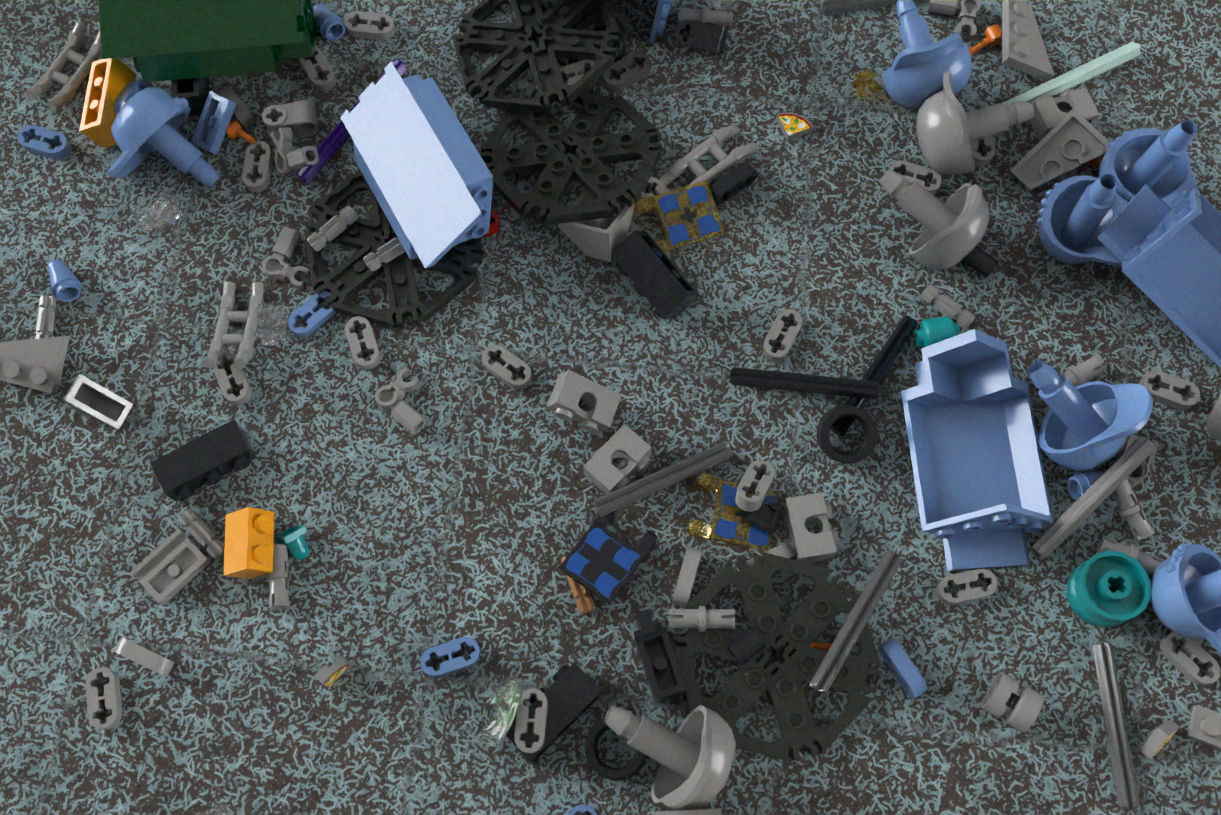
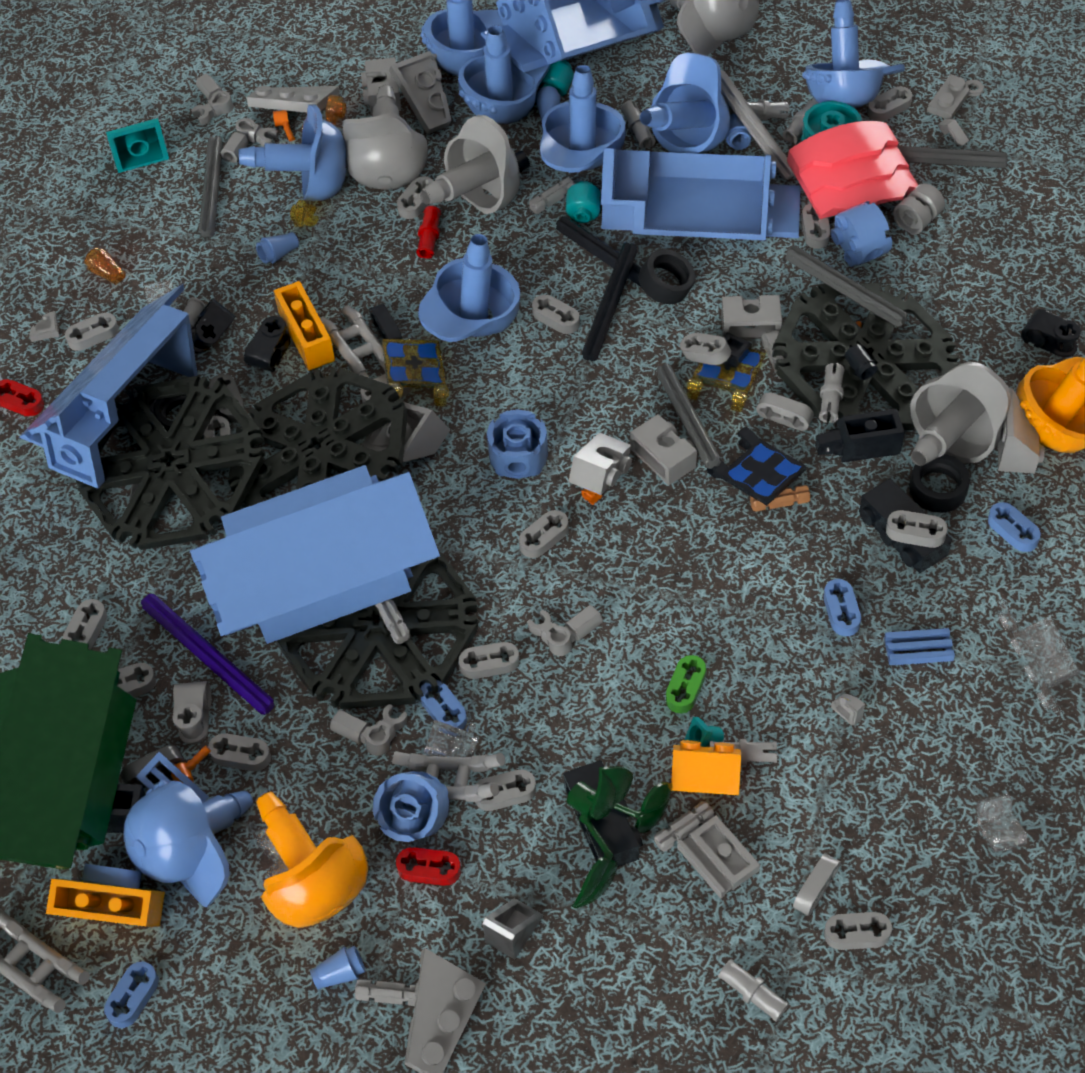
camera: 80 degrees left, 15 degrees down
light grey bar [271,127,319,174] -> none
light grey axle [307,206,358,251] -> none
clear slope [475,677,524,748] -> none
black brick [611,230,699,319] -> none
tile [776,112,813,141] -> none
medium blue beam [878,638,928,699] -> none
light aqua axle [1003,41,1141,106] -> none
light grey beam [1139,370,1200,410] -> none
none -> black piece [244,316,290,372]
none -> medium blue cone [256,232,299,264]
none -> light orange piece [256,791,368,928]
none -> light orange brick [273,281,335,371]
none -> clear orange plate [302,95,347,128]
none -> medium blue brick [373,771,449,842]
none -> red beam [396,847,461,886]
none -> red pin [416,206,441,258]
none -> medium blue piece [418,234,520,342]
none -> medium blue brick [487,409,548,479]
none -> medium blue cone [535,86,561,120]
none -> teal head [539,60,574,96]
none -> medium blue piece [540,65,626,173]
none -> dark green plant [567,766,672,908]
none -> bright green beam [666,655,706,714]
none -> light grey pin [718,959,790,1022]
none -> coral slope [787,121,918,219]
none -> medium blue brick [831,201,892,267]
none -> medium blue tile [884,628,955,665]

